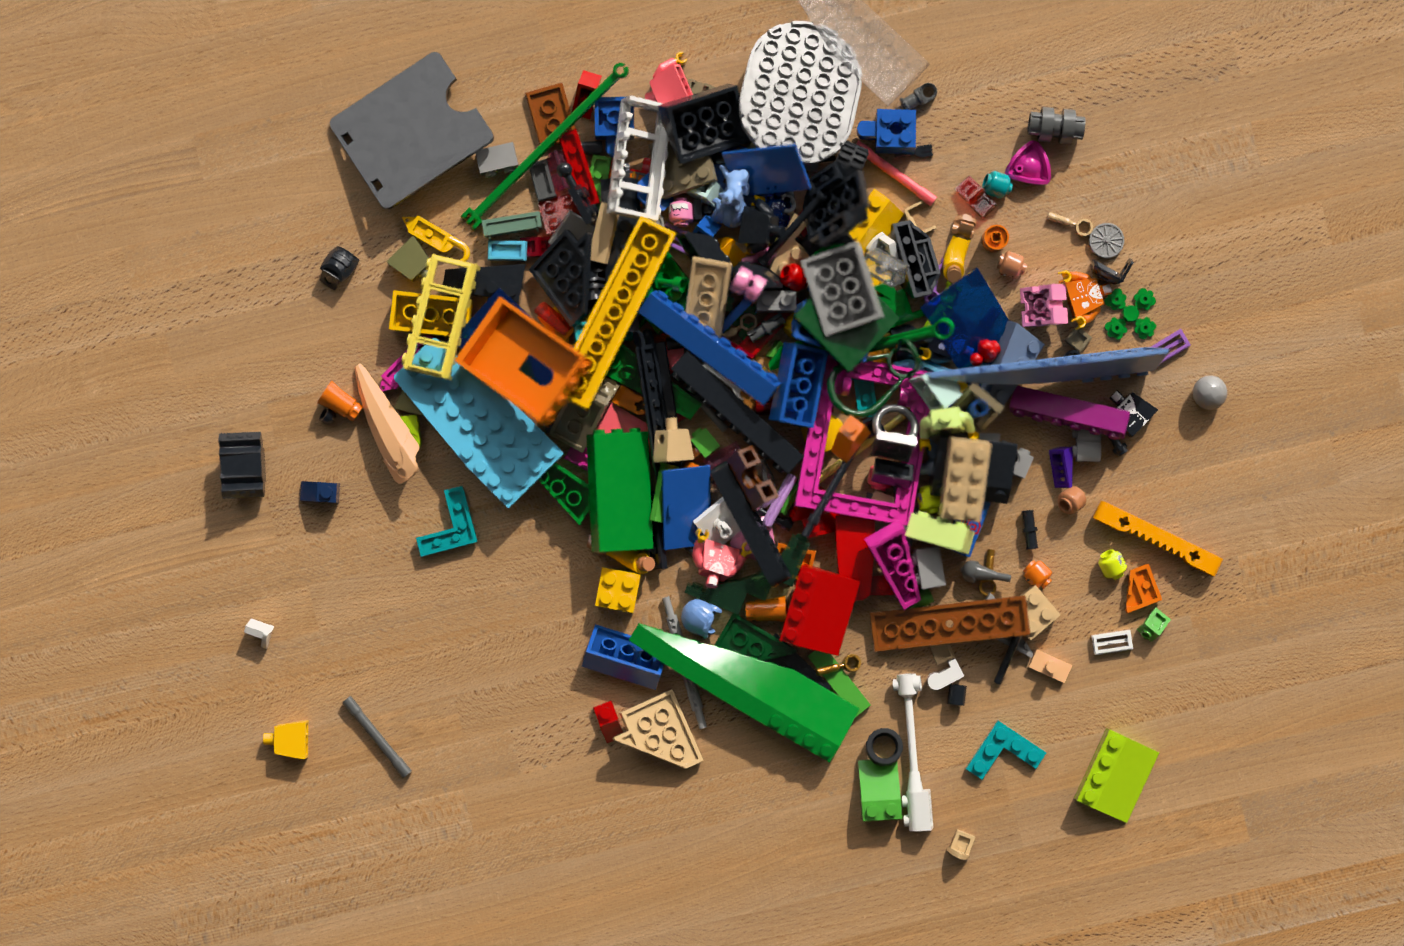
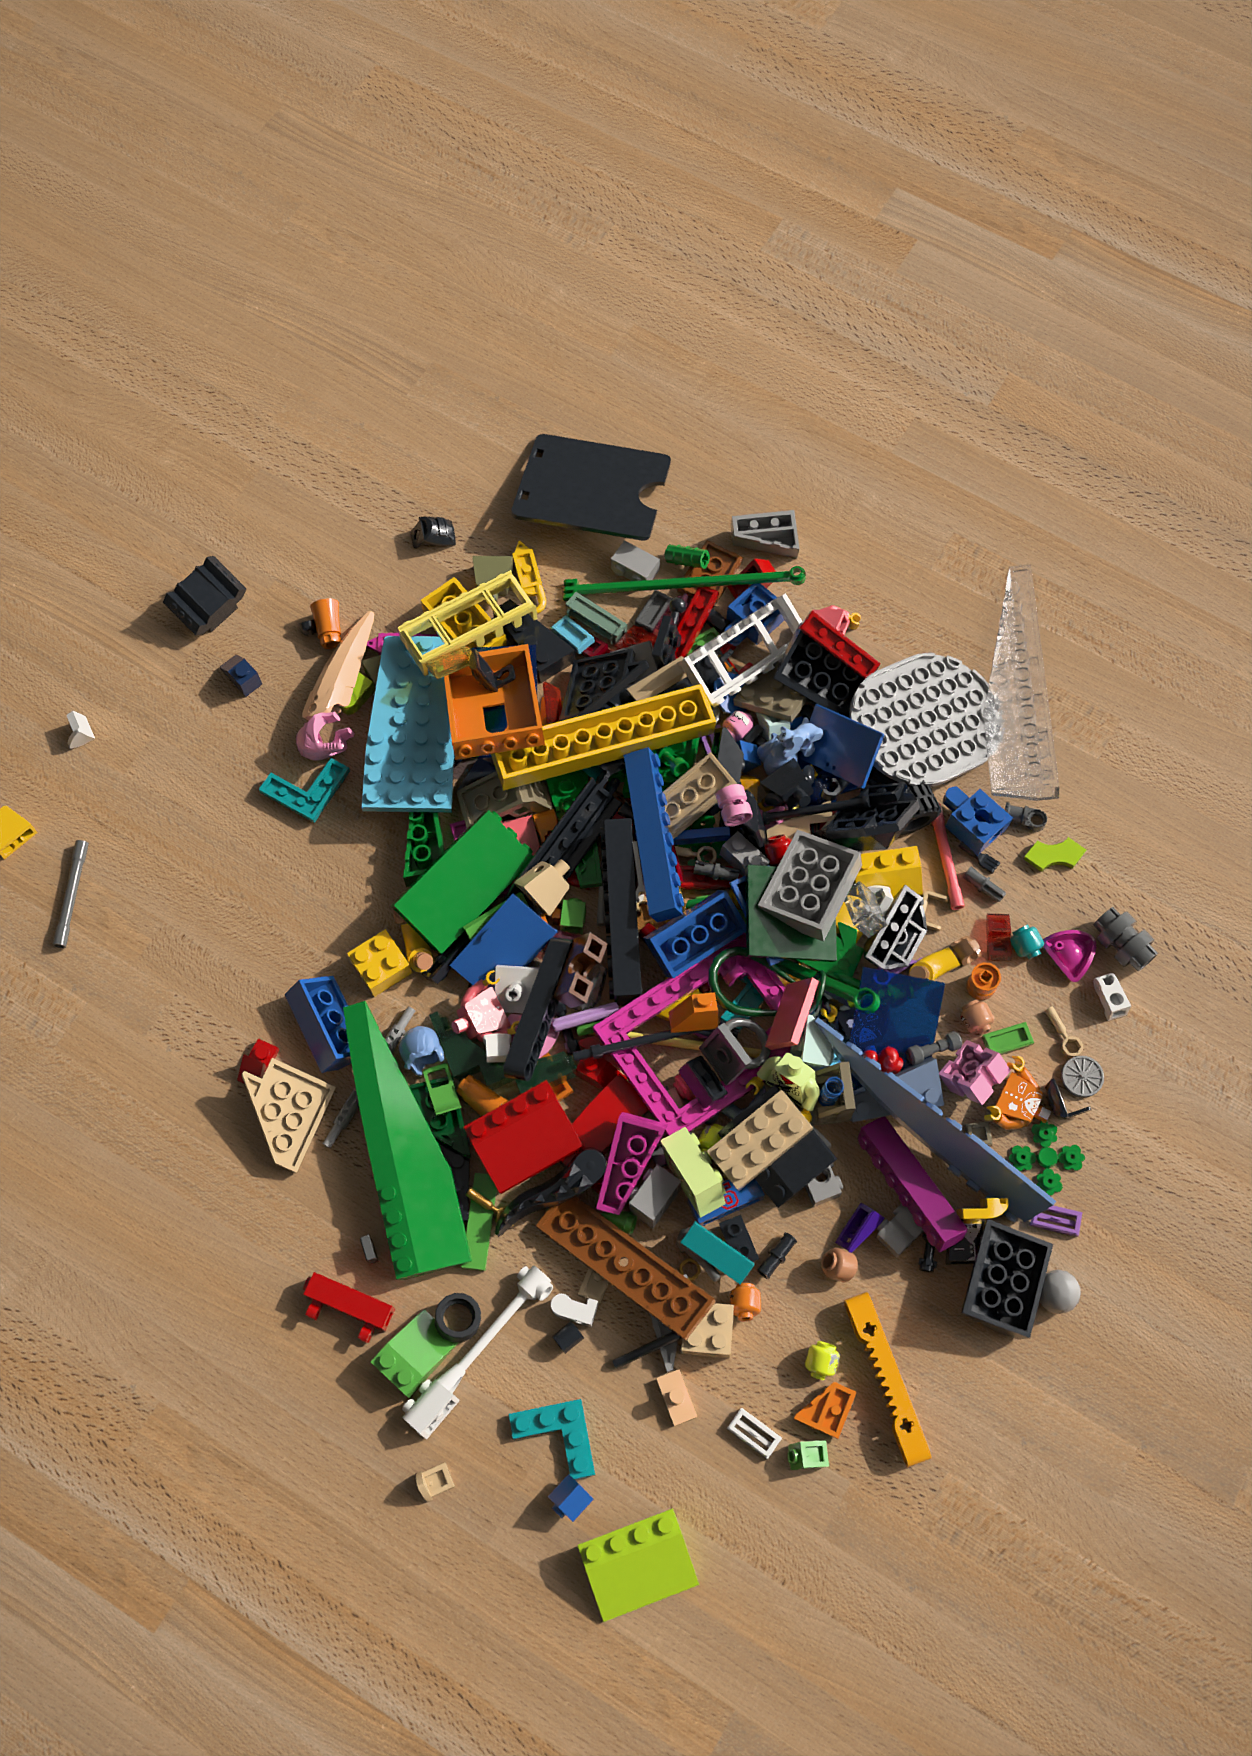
camera: 45 degrees right, 20 degrees down
none -> bright pink piece [296,712,355,761]
none -> red brick [303,1272,396,1343]
none -> dark grey tile [360,1235,379,1264]
none -> bright green piece [423,1063,461,1115]
none -> clear yellow slope [425,647,472,679]
none -> black piece [469,649,516,692]
none -> white tile [483,1033,512,1063]
none -> black animal [495,1147,607,1237]
none -> blue brick [548,1474,594,1522]
none -> green axle [664,544,710,569]
none -> teal tile [681,1221,754,1285]
none -> black hinge [719,1214,759,1262]
none -> light grey wedge [731,510,799,558]
none -> coral tile [765,977,819,1050]
none -> red tile [798,610,881,680]
none -> dark grey piece [906,1031,962,1065]
none -> yellow slope [956,1198,1009,1224]
none -> black slope [961,1219,1053,1340]
none -> dark grey axle [963,866,1006,902]
none -> bright green tile [982,1022,1034,1055]
none -> lime tile [1024,837,1087,872]
none -> white leg [1093,973,1131,1021]

